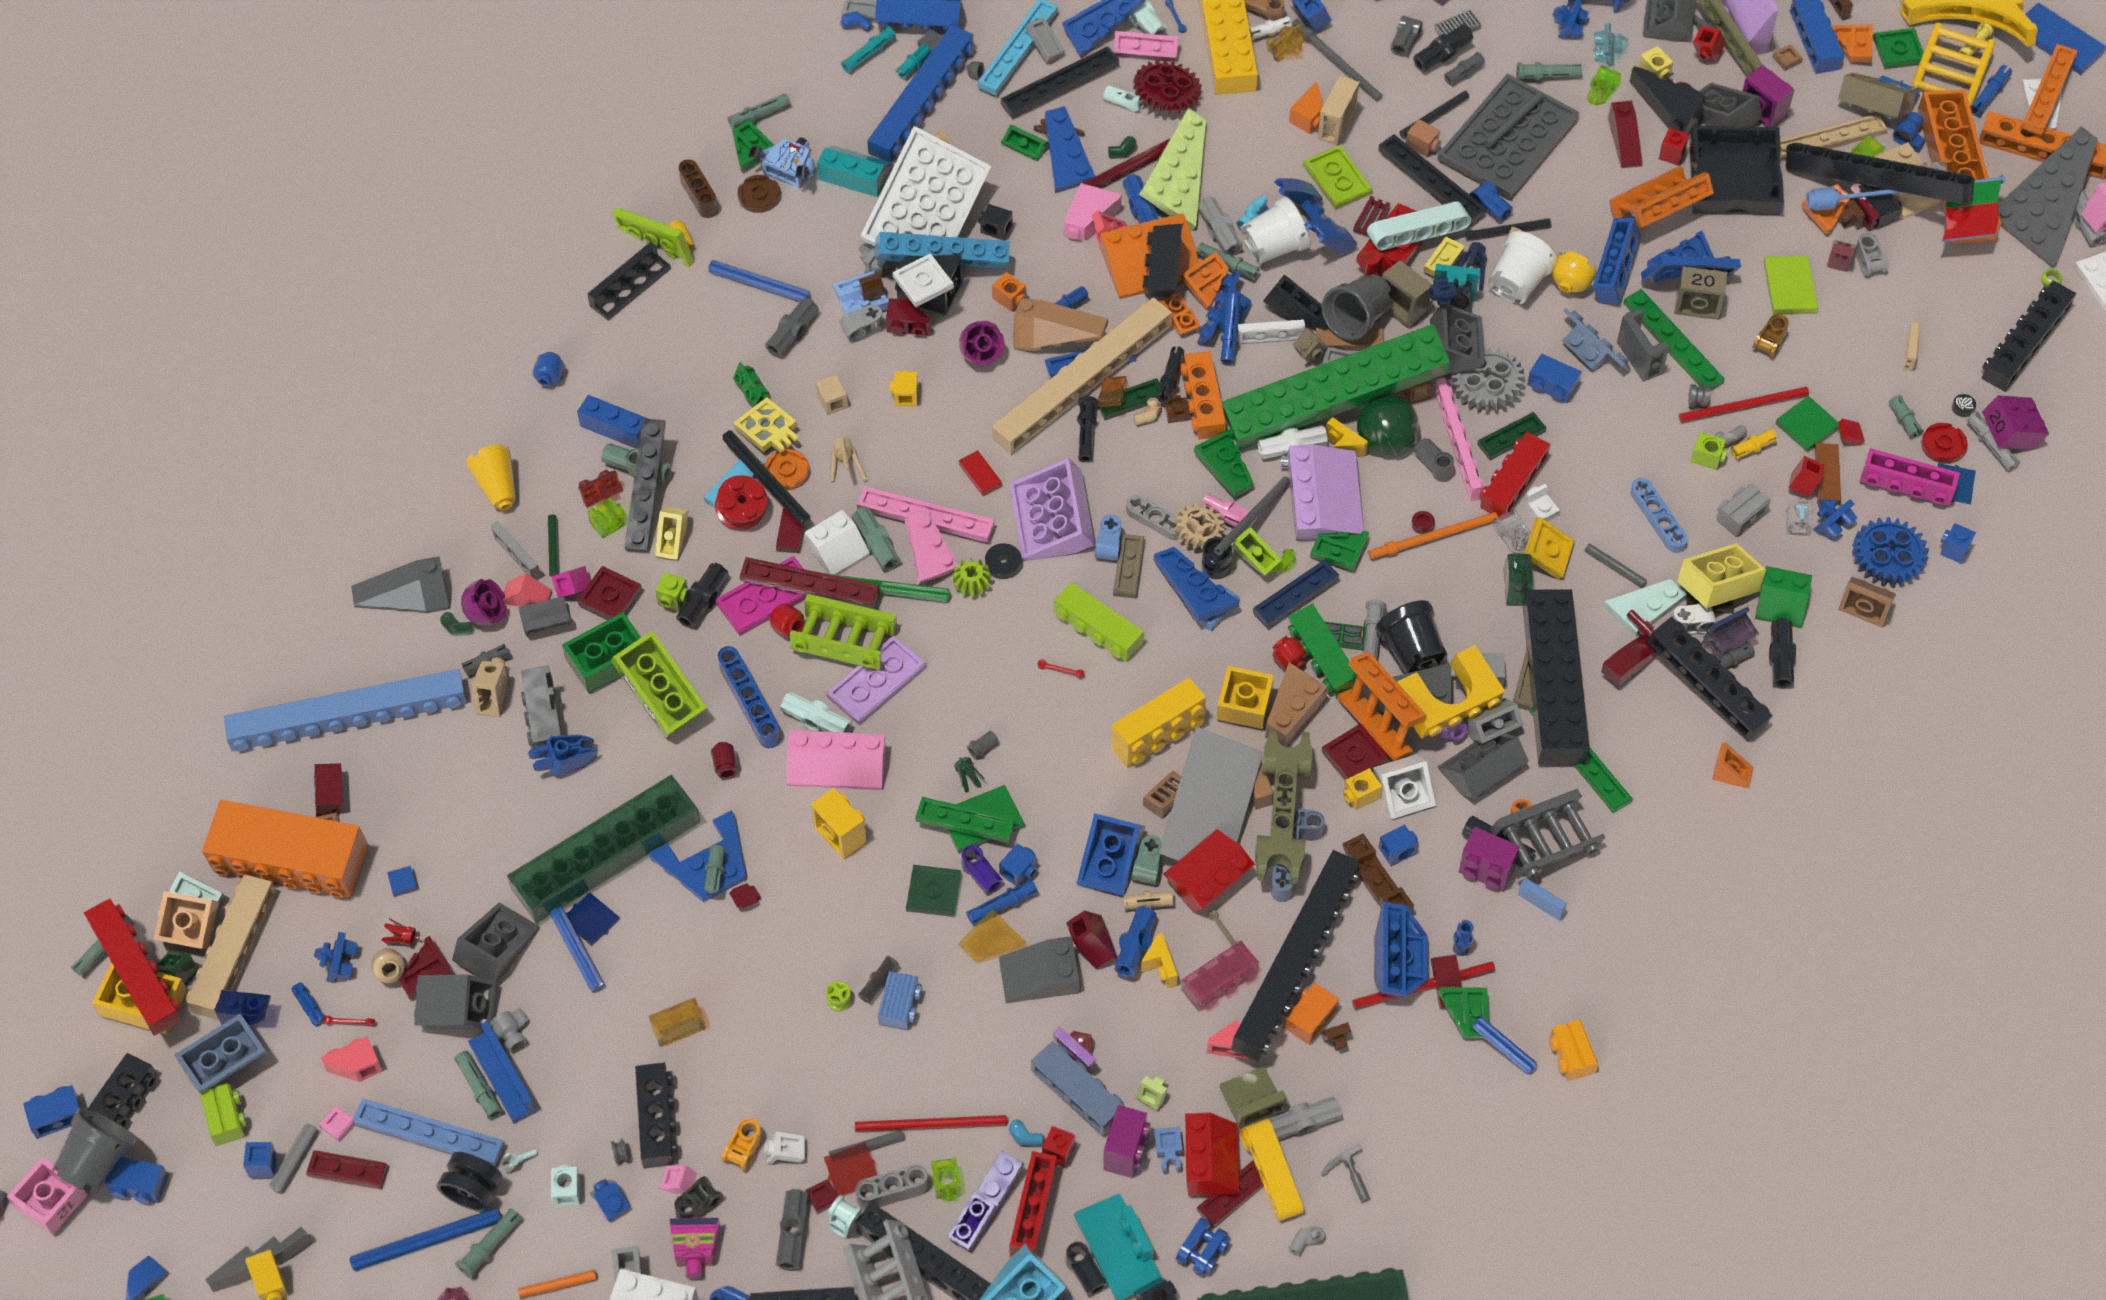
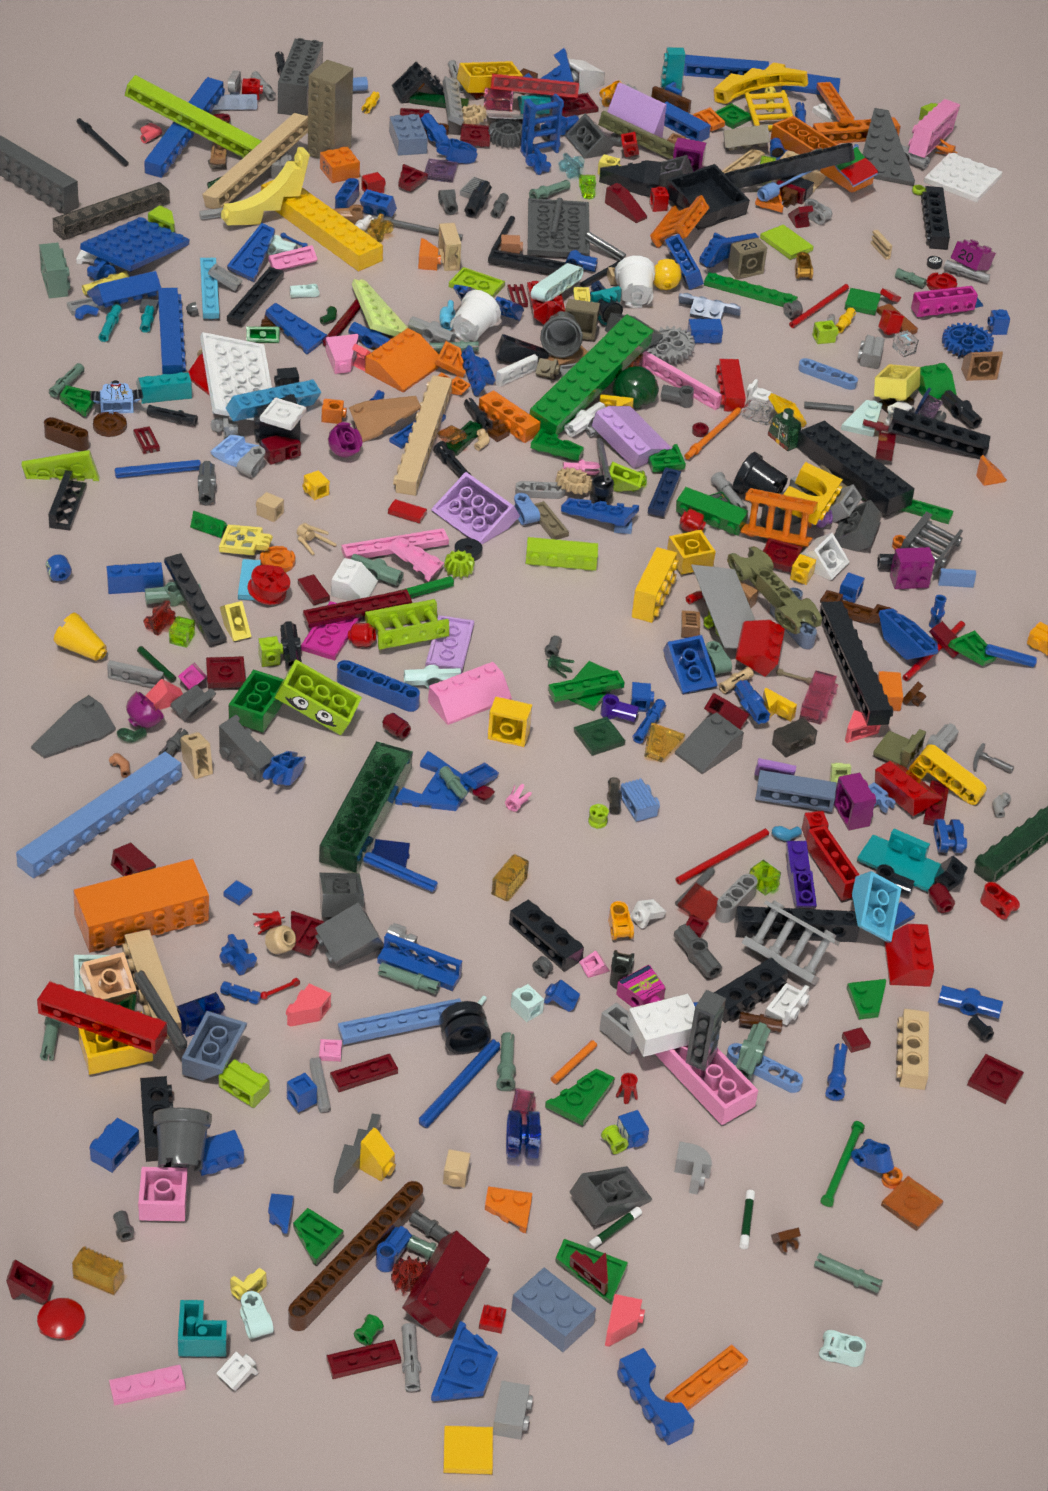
camera: 40 degrees left, 15 degrees down
black axle [722,430,811,526] -> none
light aqua piece [828,1195,862,1238] -> none
reddish brown tile [858,272,885,301] -> none
red hinge [1037,659,1085,678] -> none
dark red gear [1133,60,1202,114] -> none
black slope [1142,224,1182,297] -> none
blue pin [1220,294,1241,362] -> none
medium nougat wedge [1265,662,1327,747] -> none
dark blue gear [1430,278,1456,305] -> none
dark green tile [1477,412,1547,460] -> none
dark grey panel [1617,309,1669,382] -> none
blue hips [1813,499,1857,540] -> none
none -> nougat arm [109,753,130,778]
none -> dark red tile [133,426,160,454]
none -> dark grey axle [134,970,187,1051]
none -> black pin [147,405,198,426]
none -> blue tile [461,763,499,789]
none -> bright pink piece [505,784,532,812]
none -> dark grey axle [584,231,626,260]
none -> clear smoke brick [772,717,818,758]

